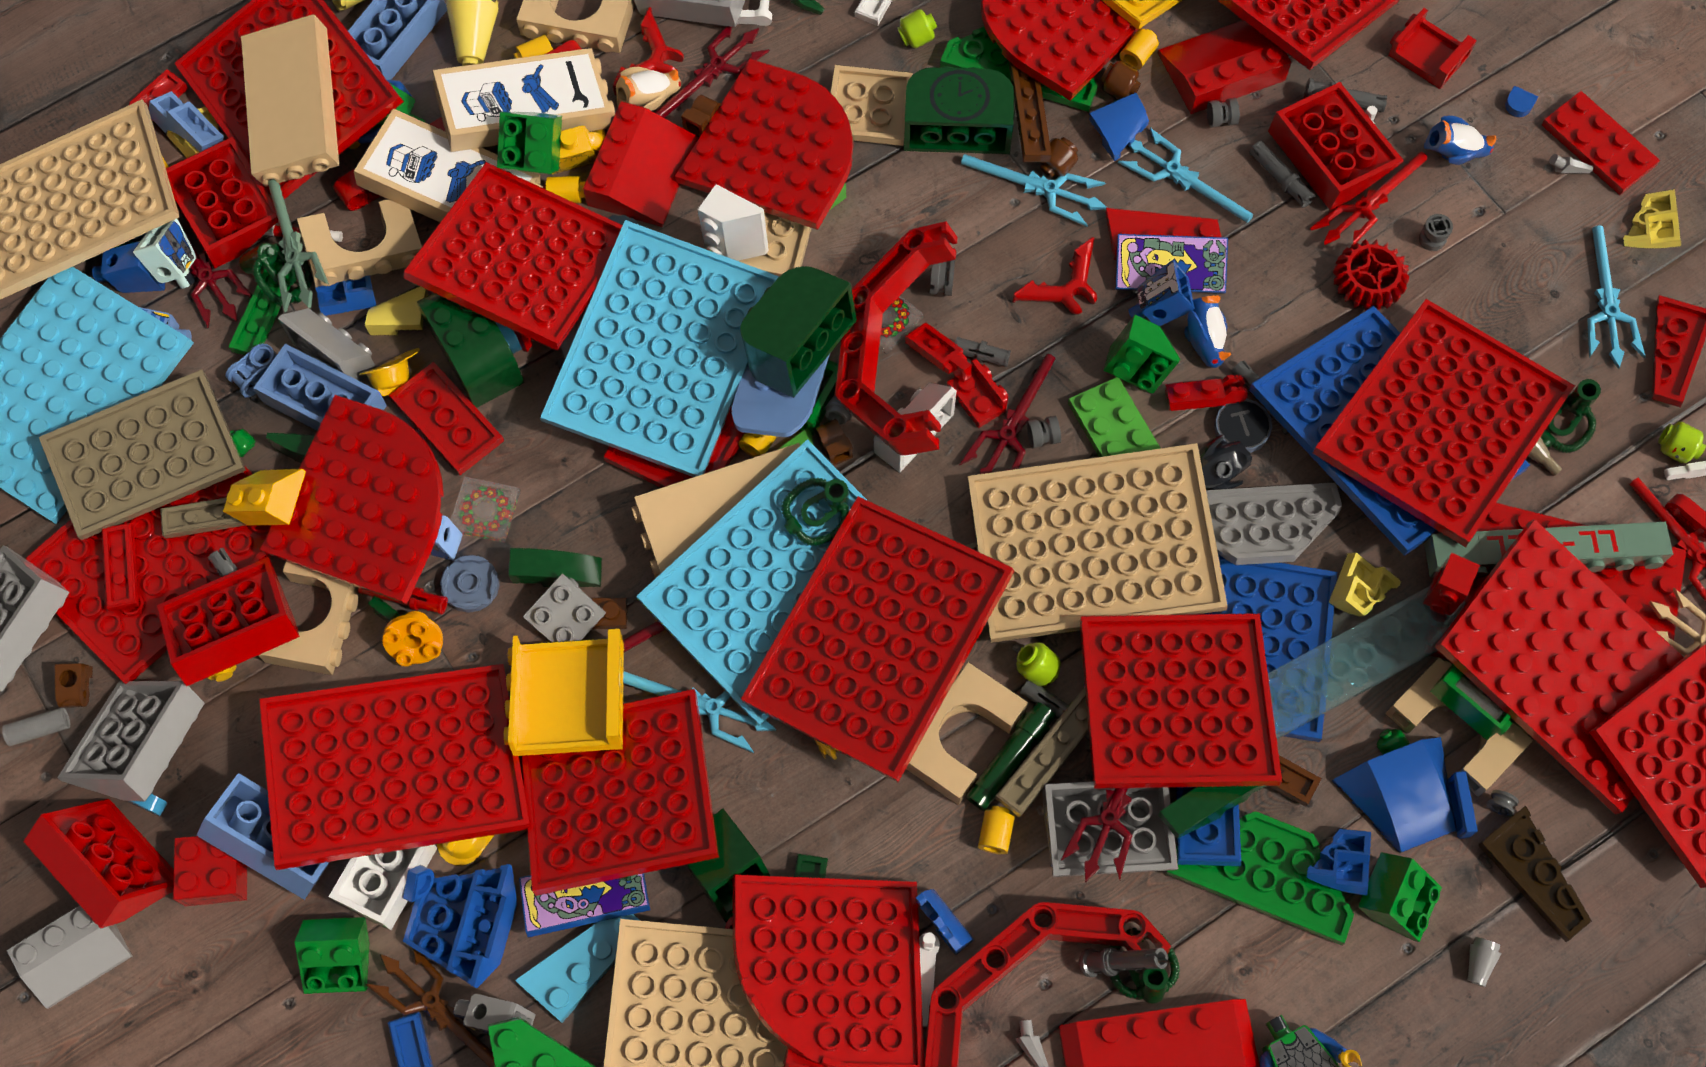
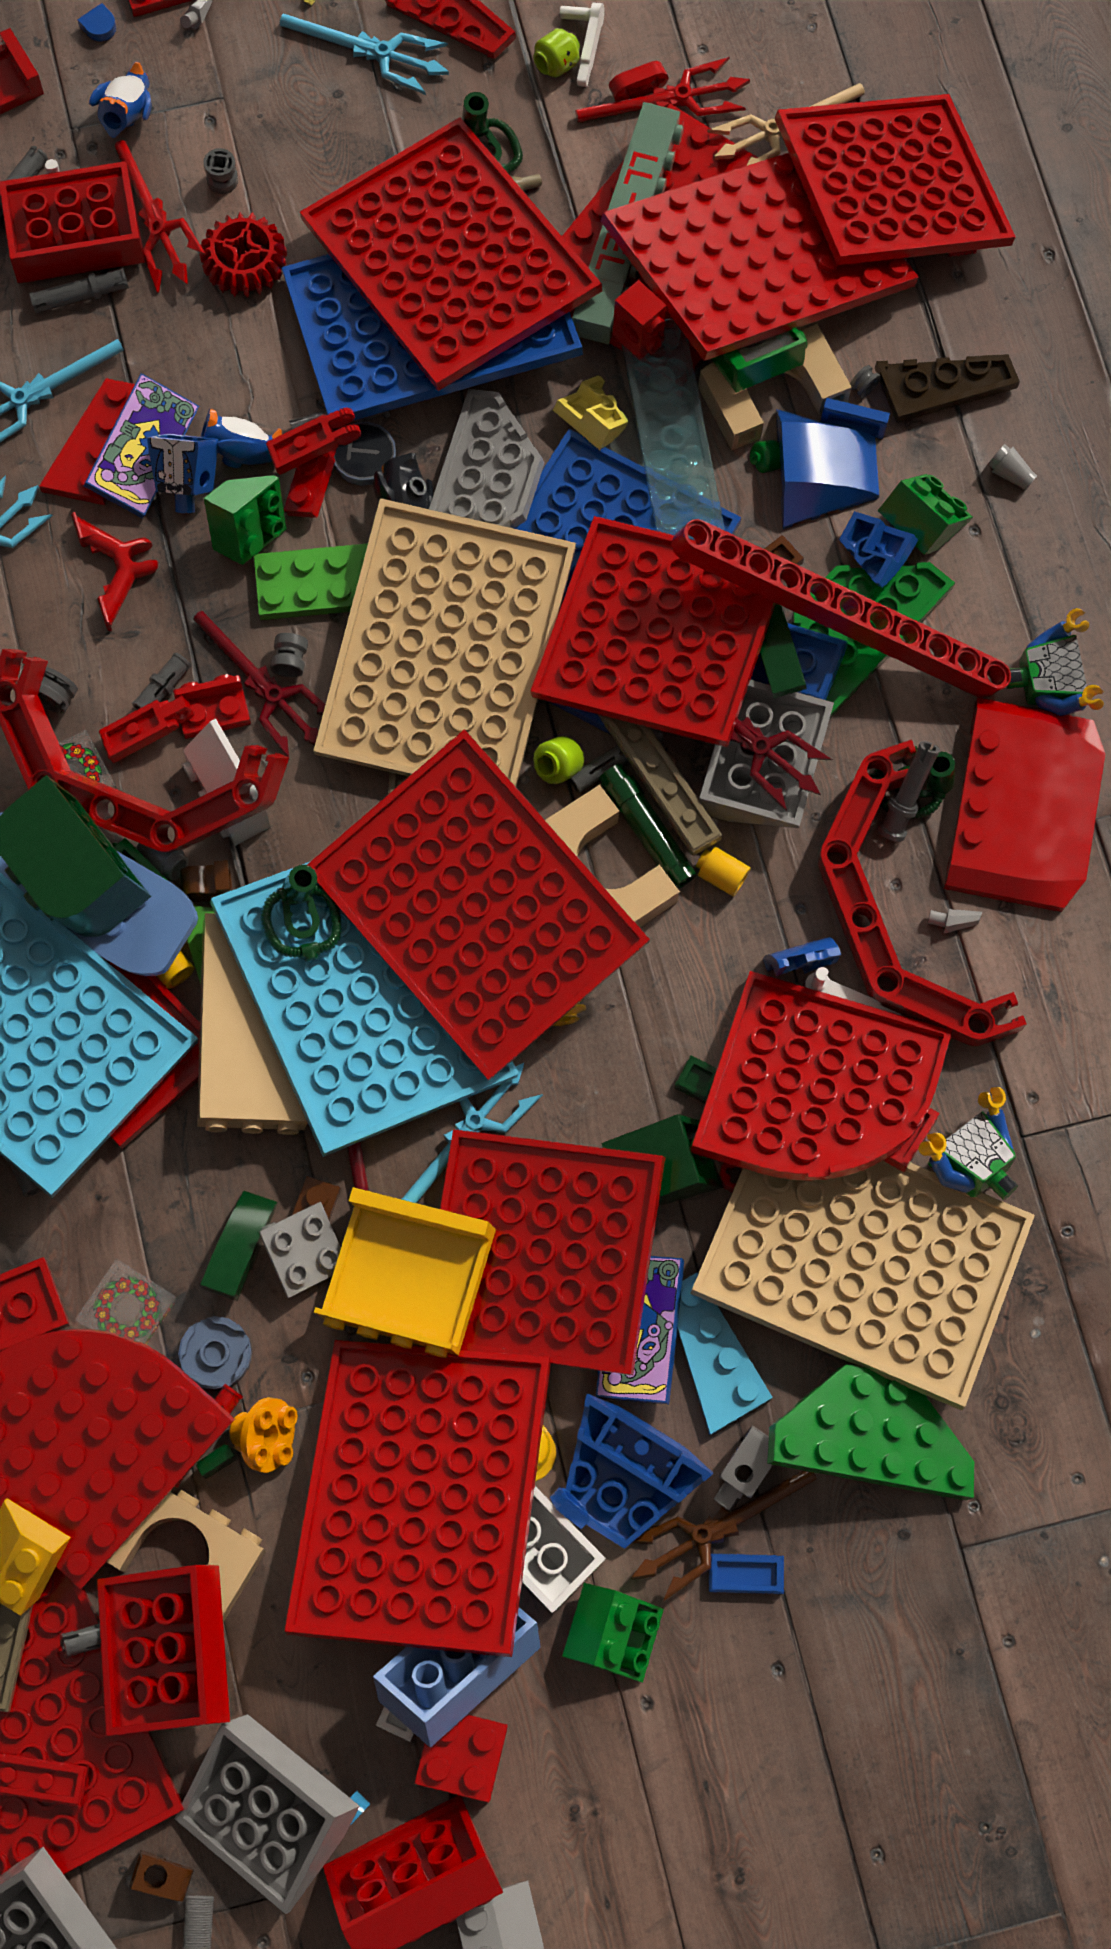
camera: 75 degrees left, 5 degrees up
none -> red hinge [266,407,361,475]
none -> red beam [672,519,1011,698]

